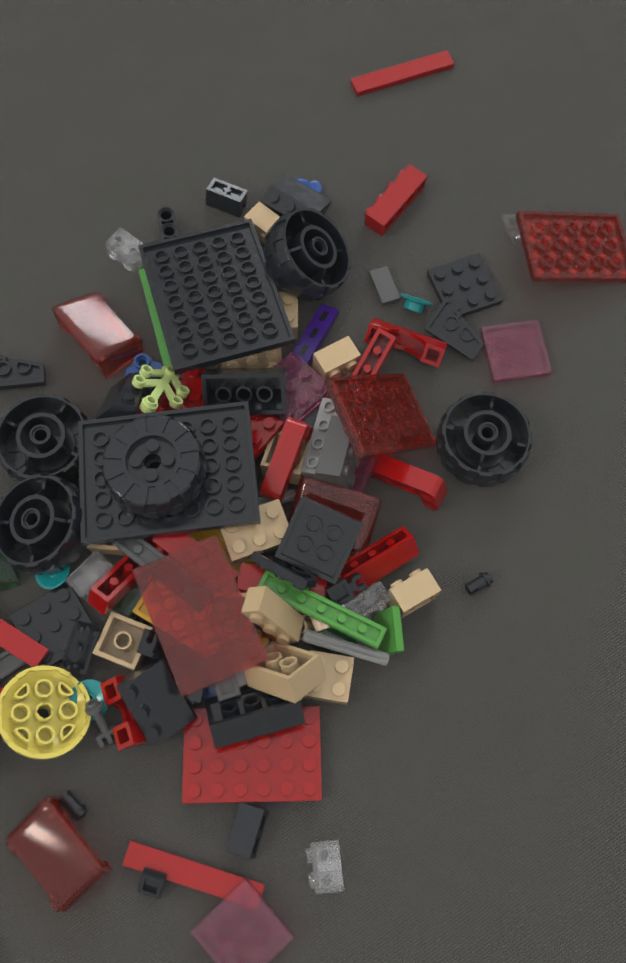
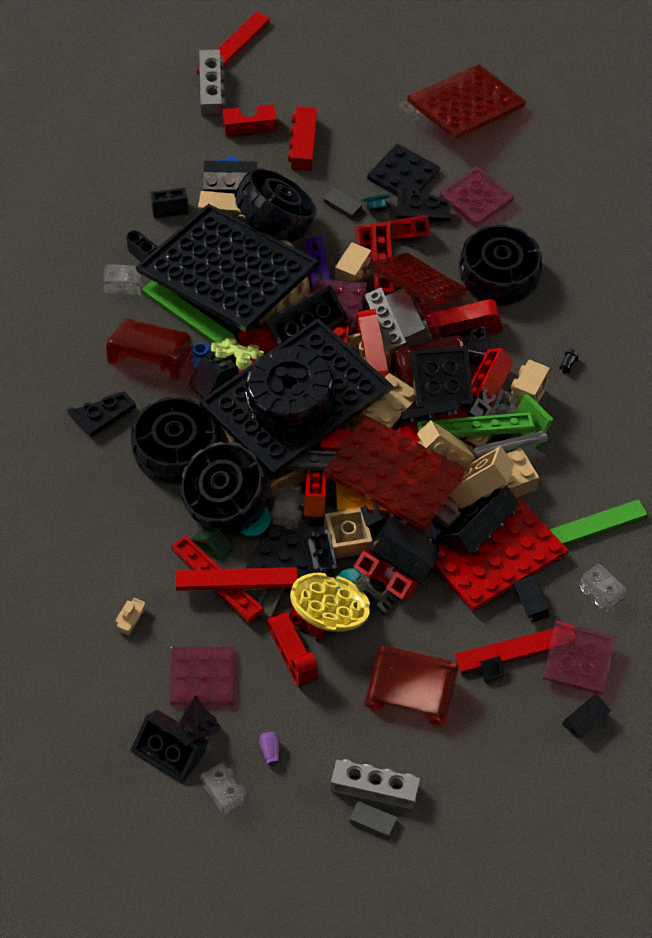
camera: 30 degrees left, 15 degrees down
none -> light grey brick [199,50,225,115]
none -> red arch [222,104,277,136]
none -> black piece [467,327,487,363]
none -> bright green tile [549,499,647,546]

